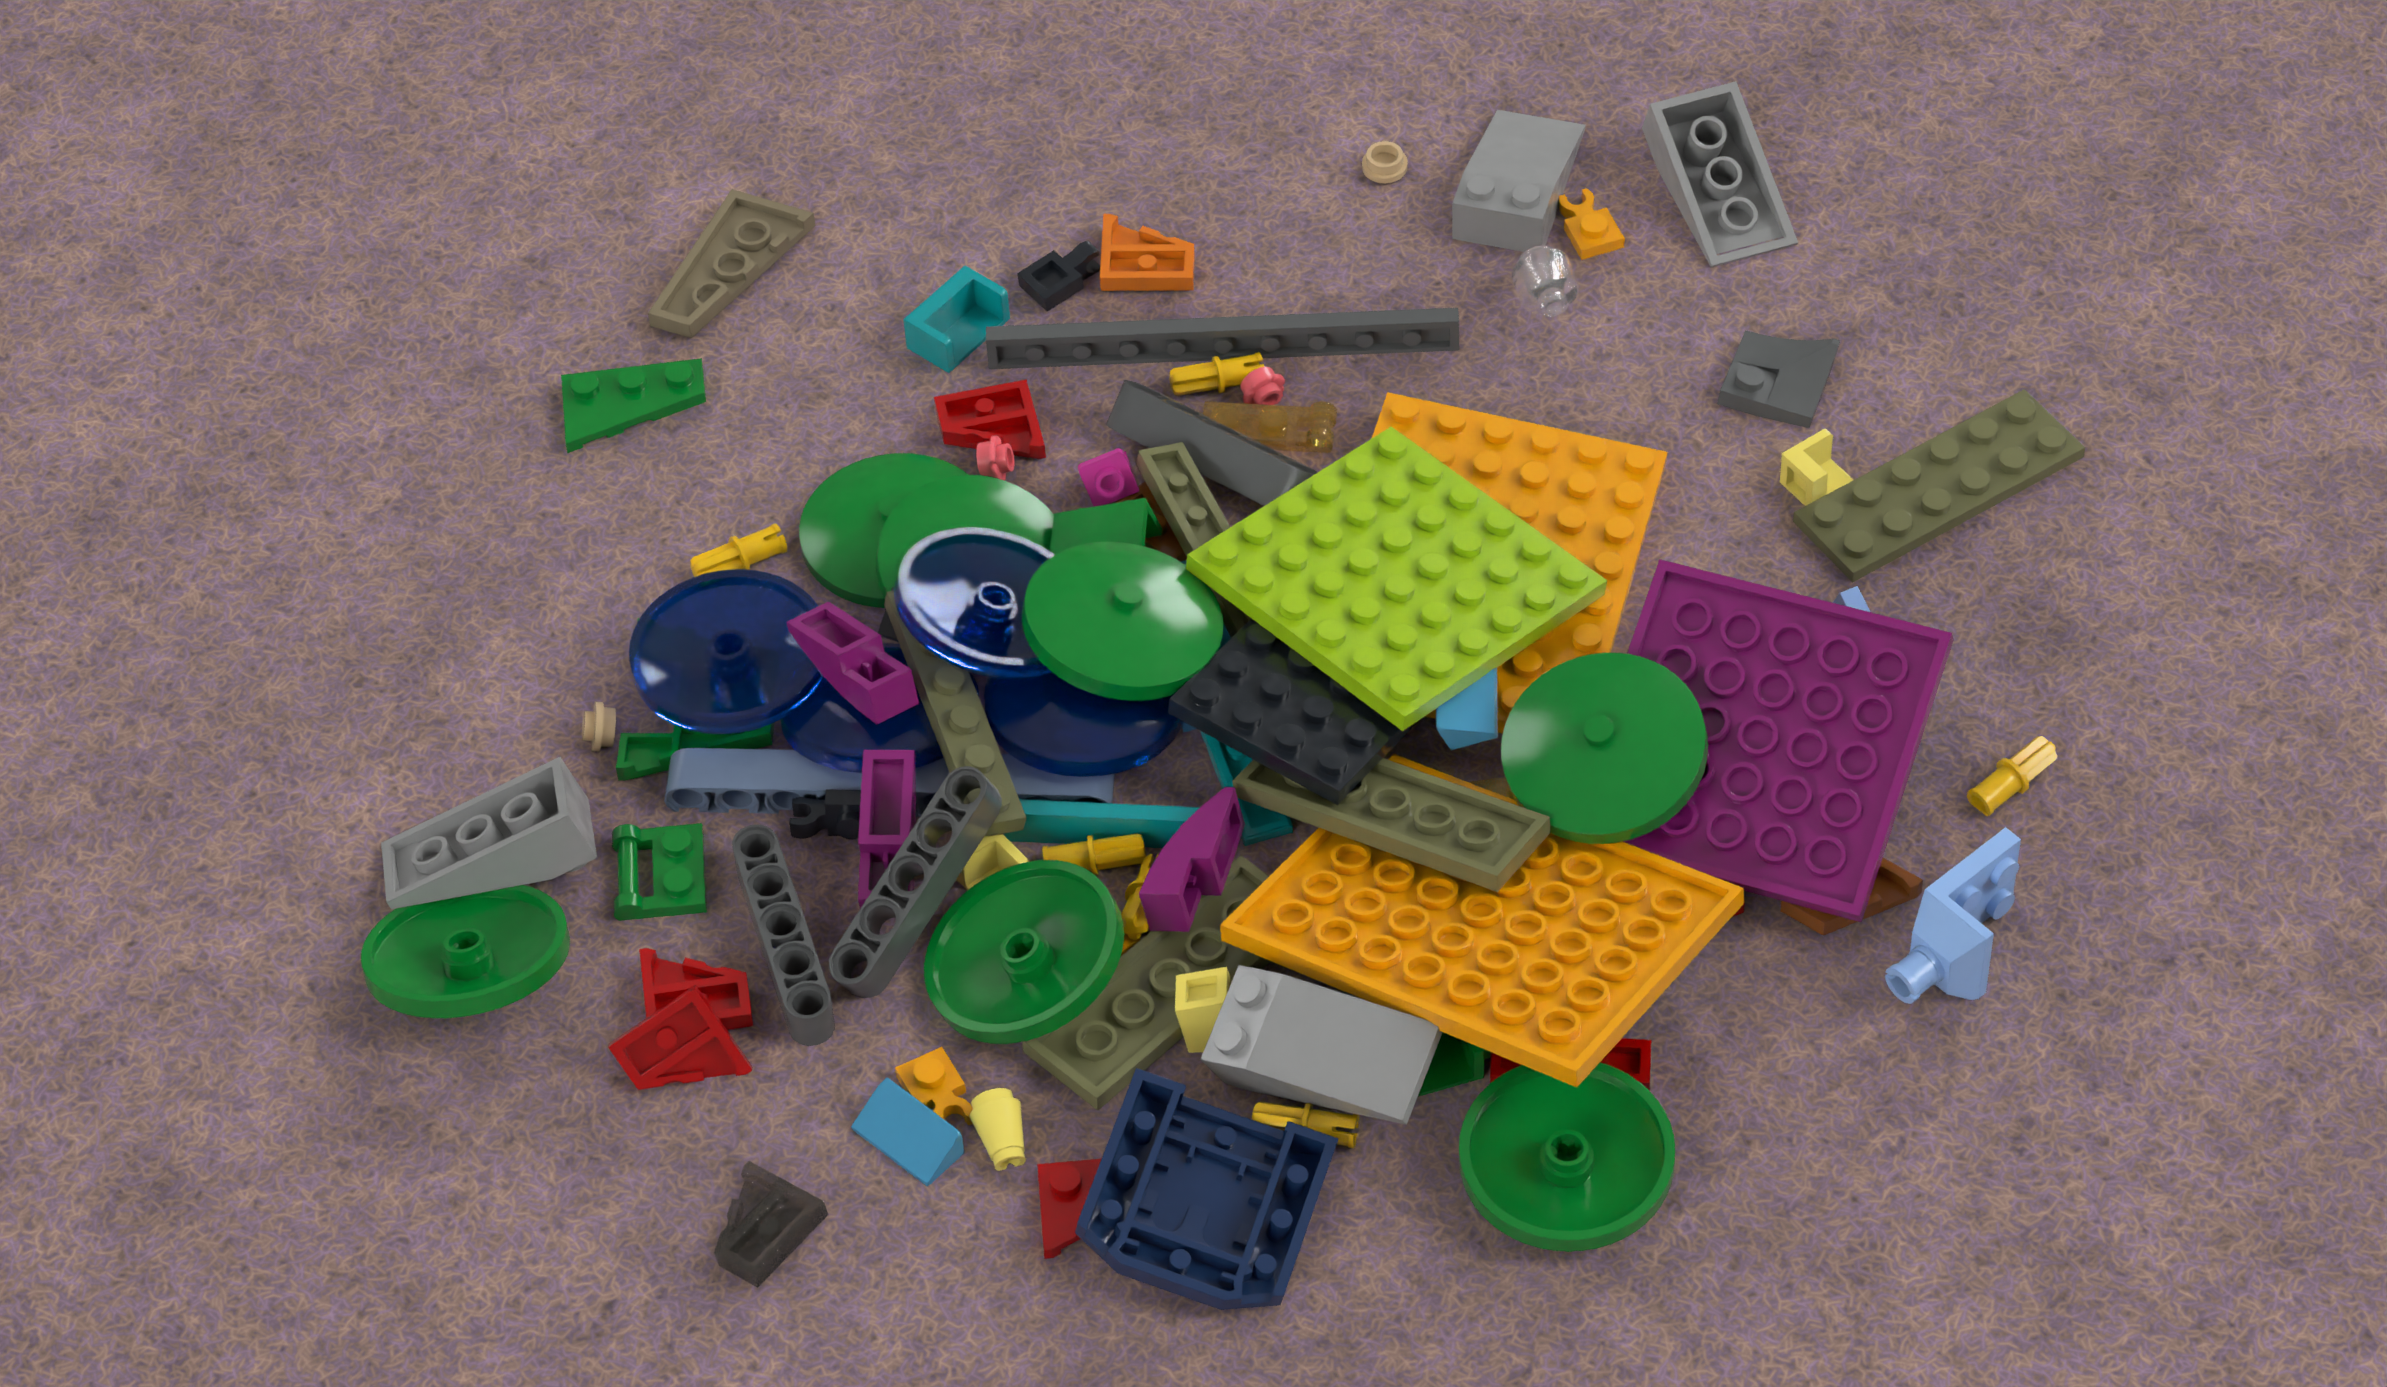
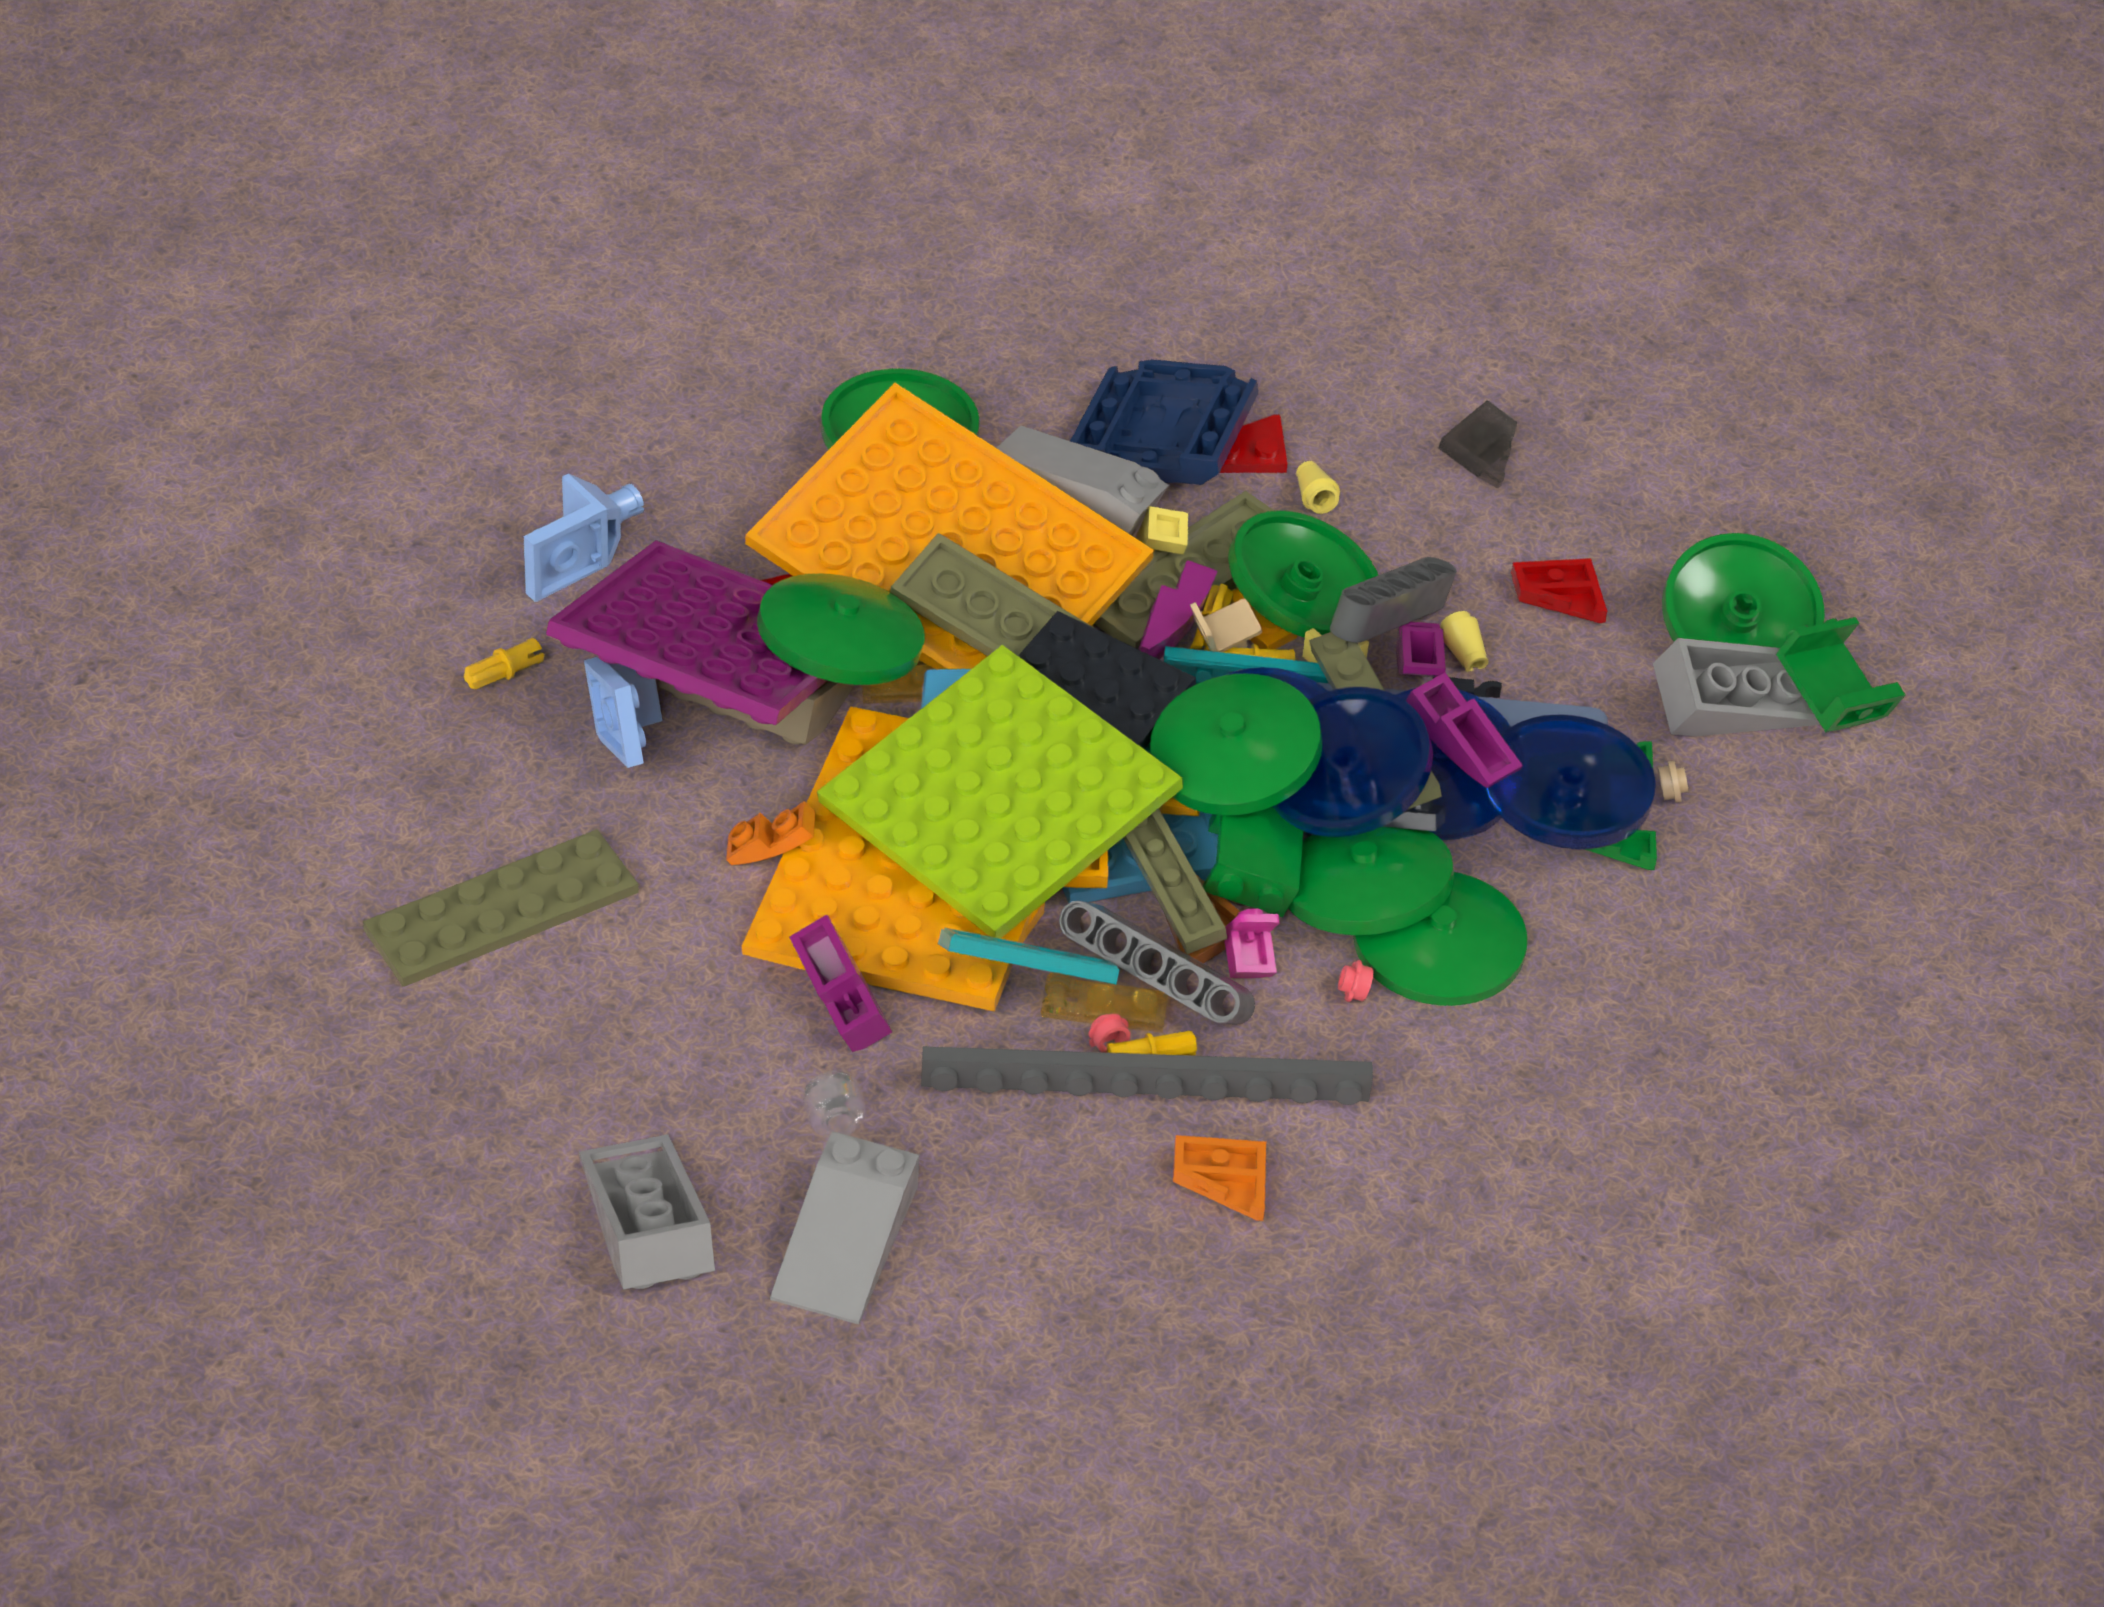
camera: 175 degrees right, 5 degrees down
green wing [561,358,706,453] -> none
red wing [608,985,753,1090] -> none
green plate [612,823,707,921] -> none
dark tan wing [648,189,816,338] -> none
yellow axle [690,523,787,584] -> none
dark grey beam [732,824,835,1046] -> none
dark azure slope [851,1078,964,1187] -> none
light orange plate [895,1047,973,1126] -> none
teal panel [903,265,1010,373] -> none
red wing [934,379,1046,459] -> none
black plate [1017,241,1100,312] -> none
tan plate [1362,141,1408,184] -> none
light orange plate [1559,188,1625,260] -> none
dark grey plate [1717,330,1840,428] -> none
light yellow panel [1780,429,1853,506] -> none
none -> orange slope [726,801,815,865]
none -> magenta slope [789,914,893,1052]
none -> teal tile [938,927,1120,984]
none -> tan bracket [1190,599,1262,652]
none -> light yellow cone [1440,611,1489,672]
none -> green panel [1776,617,1906,733]

